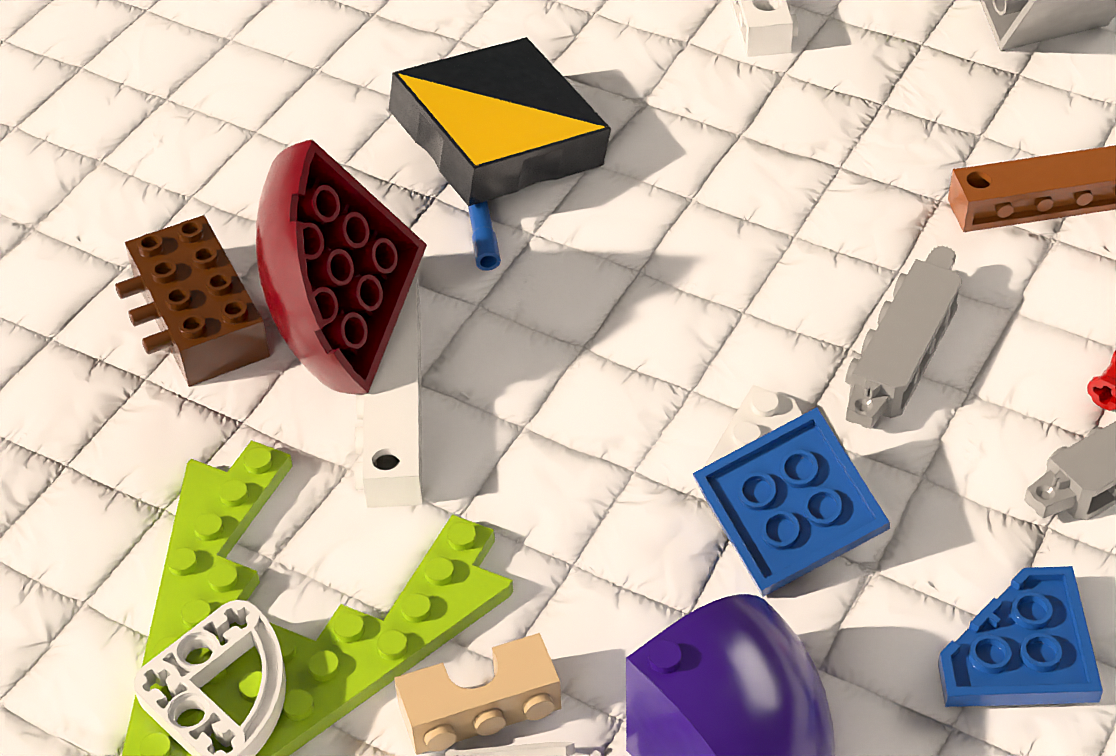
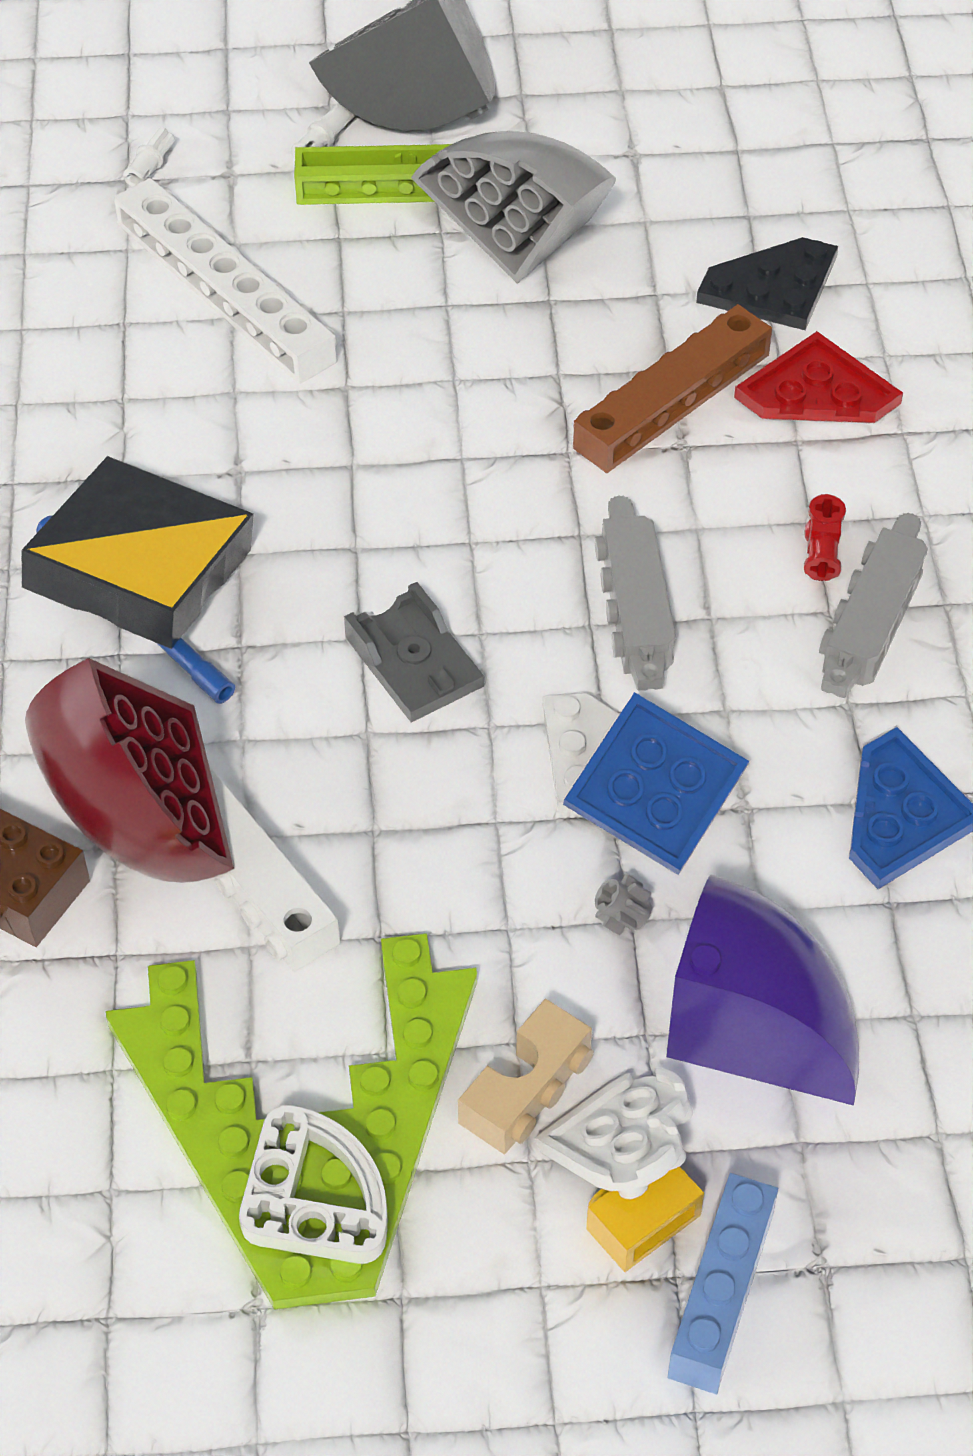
camera: 35 degrees left, 5 degrees up
none -> dark grey piece [344,582,484,723]
none -> light grey gear [595,874,652,935]

